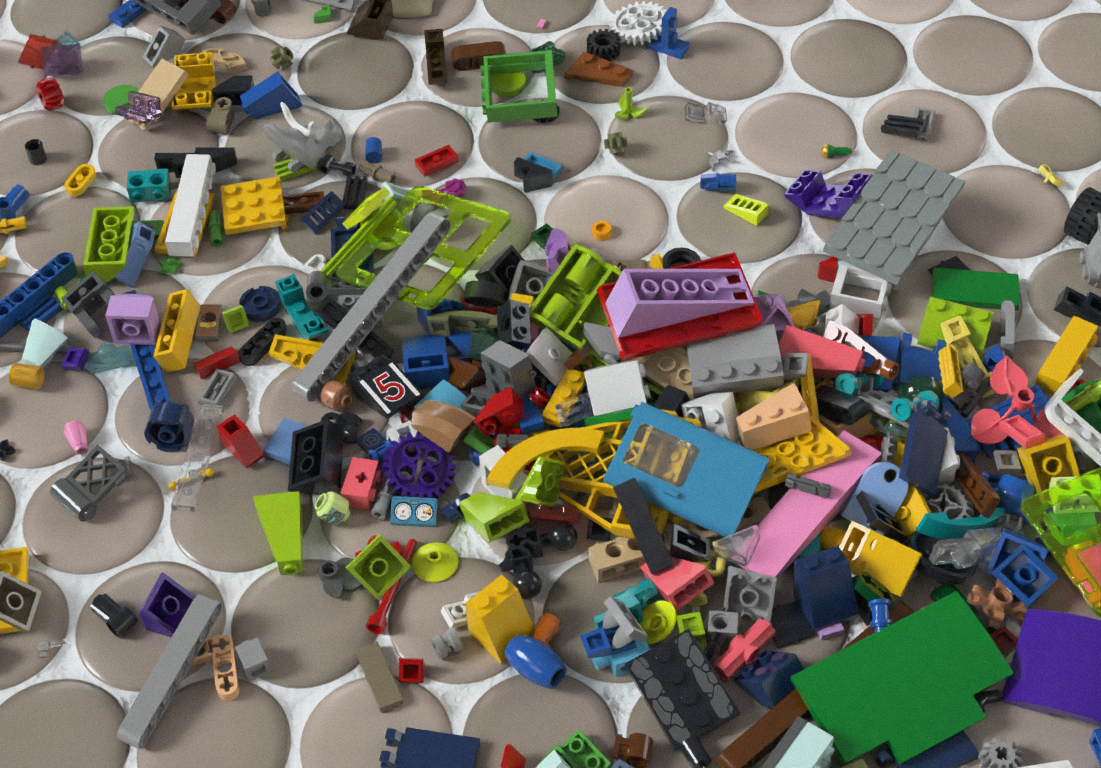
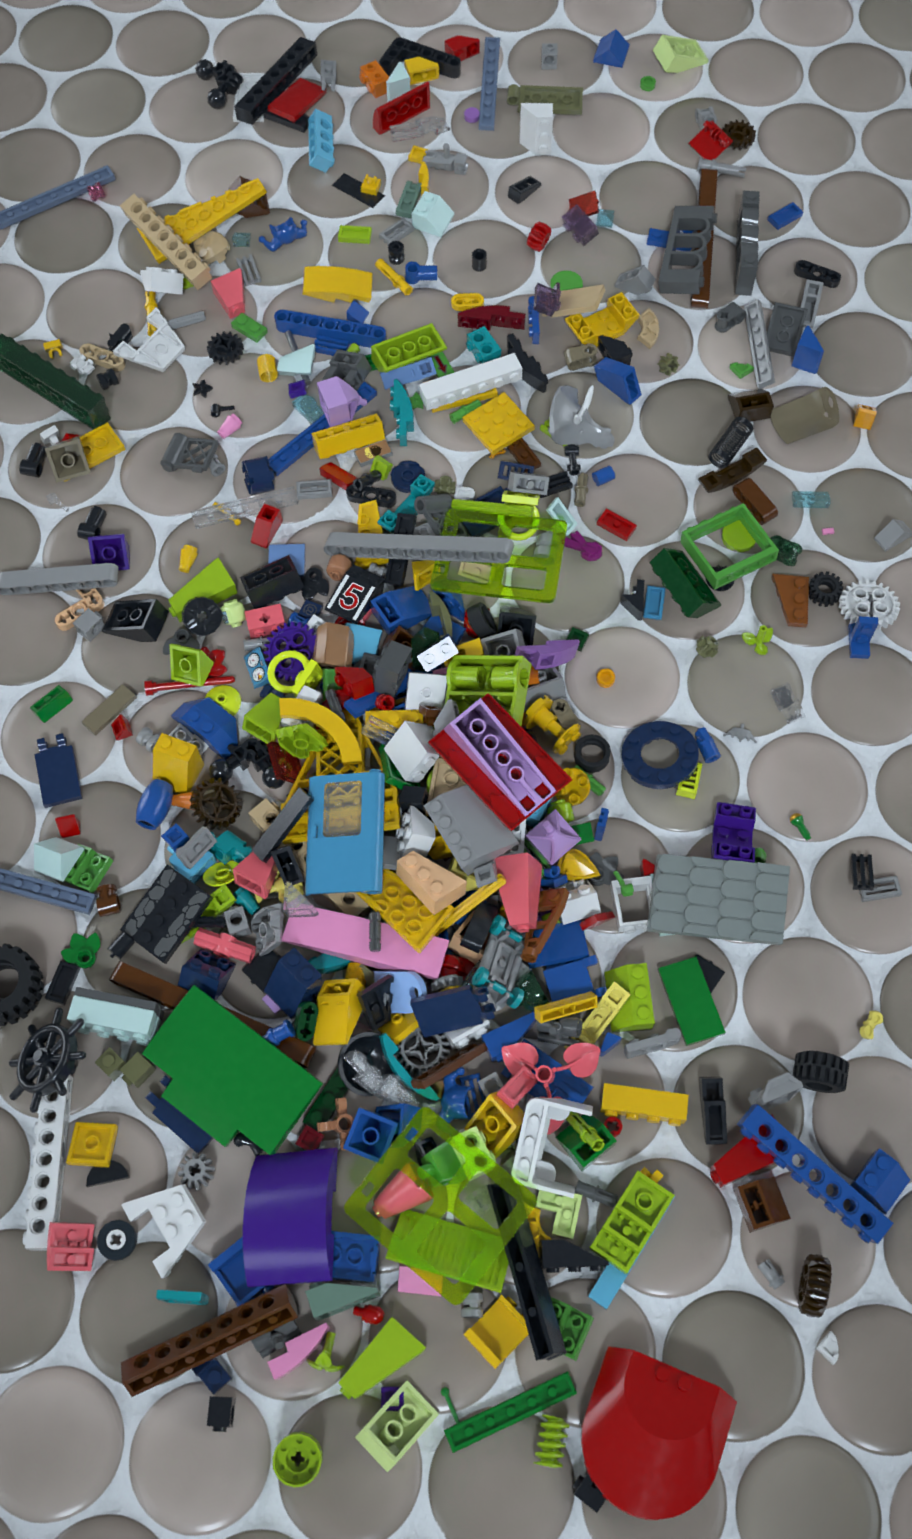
camera: 65 degrees right, 15 degrees up
none -> green slope [30,685,73,723]
none -> black slope [102,599,169,642]
none -> blue wedge [171,697,238,760]
none -> yellow cone [178,545,198,573]
none -> black wheel [181,597,222,636]
none -> dark brown gear [189,778,242,830]
none -> black hand [211,404,235,417]
none -> teal cone [233,887,261,915]
none -> neon yellow tile [267,650,323,697]
none -> blue slope [346,301,369,323]
none -> black pin [353,470,382,490]
none -> teal slope [390,379,414,446]
none -> yellow slope [412,560,441,591]
none -> olive gear [434,476,456,495]
none -> dark red slope [458,305,526,331]
none -> tan panel [458,562,501,586]
none -> light grey brick [508,471,549,495]
none -> blue plate [528,296,540,344]
none -> blue tile [594,808,609,841]
none -> bright green hand [614,871,634,897]
none -> dark blue plate [621,721,699,789]
none -> dark green slope [649,548,721,618]
none -> black piece [708,417,754,469]
none -> clear light blue slope [792,491,831,508]

